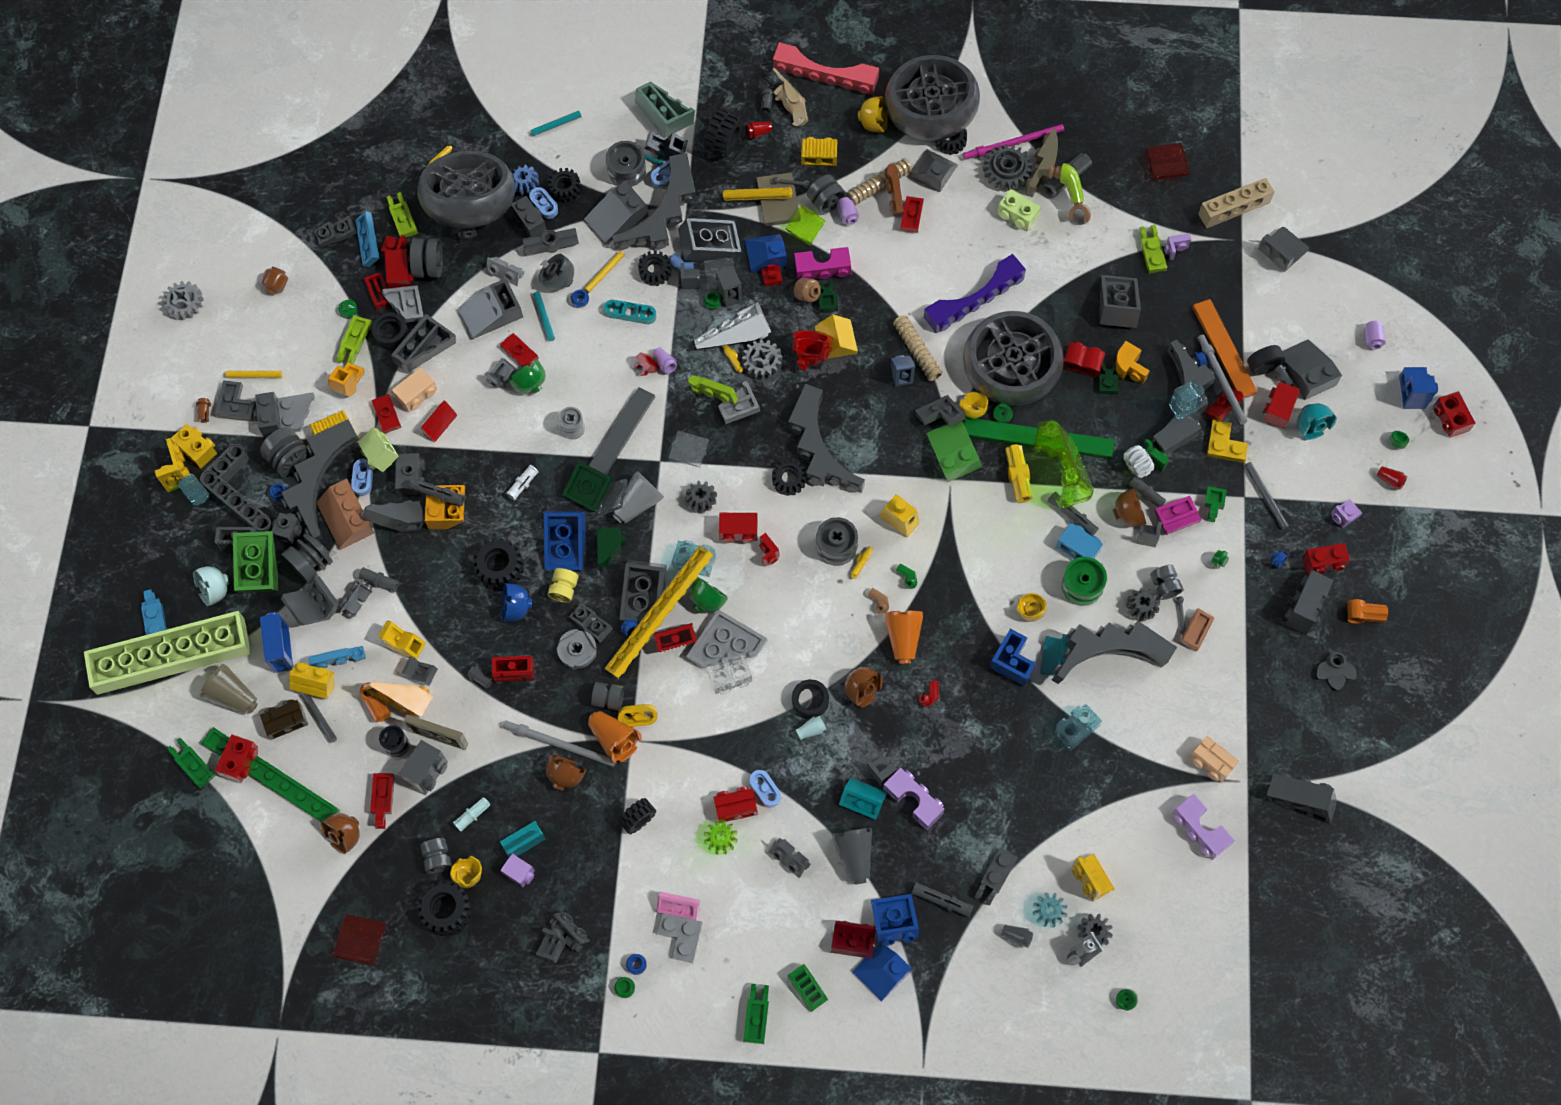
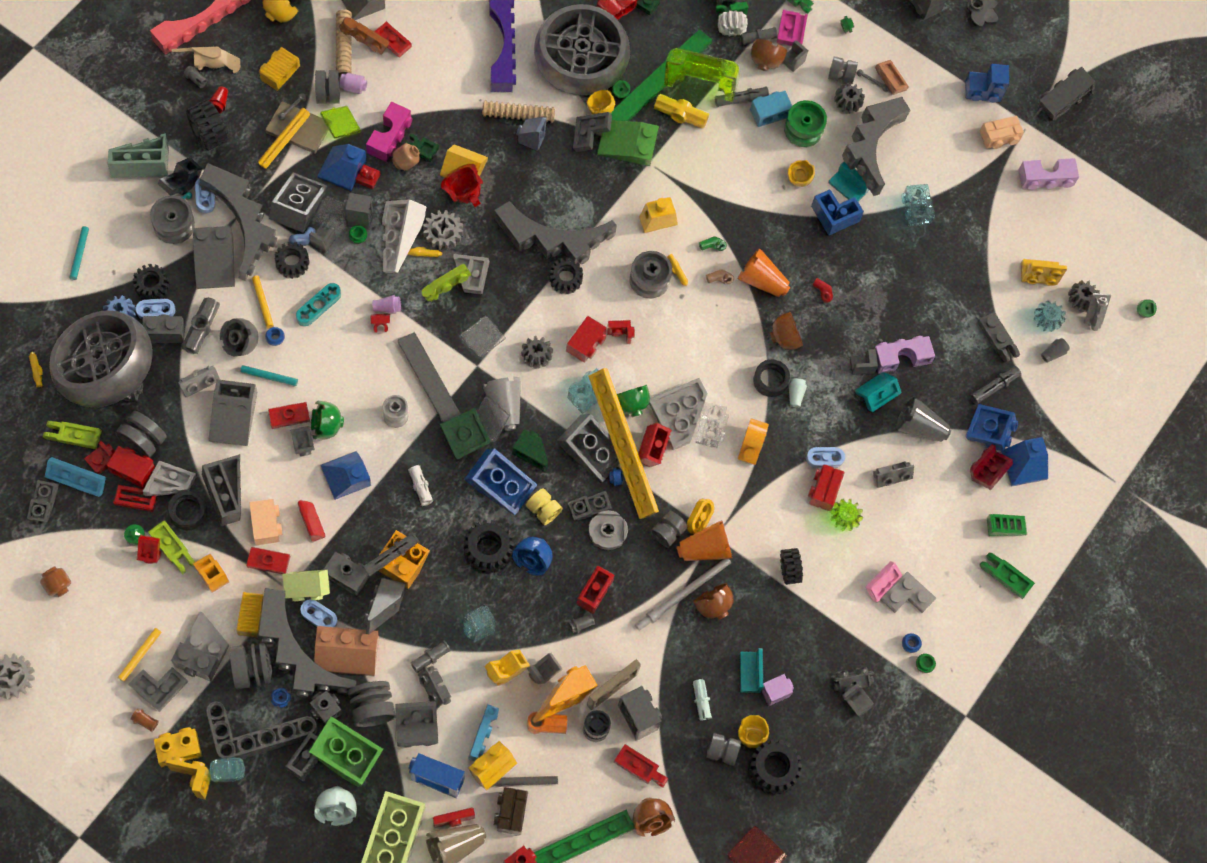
camera: 70 degrees left, 0 degrees up
none -> red bracket [137,535,162,564]
none -> blue slope [320,451,371,500]
none -> red plate [433,808,475,828]
none -> clear light blue brick [463,604,496,643]
none -> light orange brick [737,418,769,465]
none -> blue brick [965,64,1009,103]

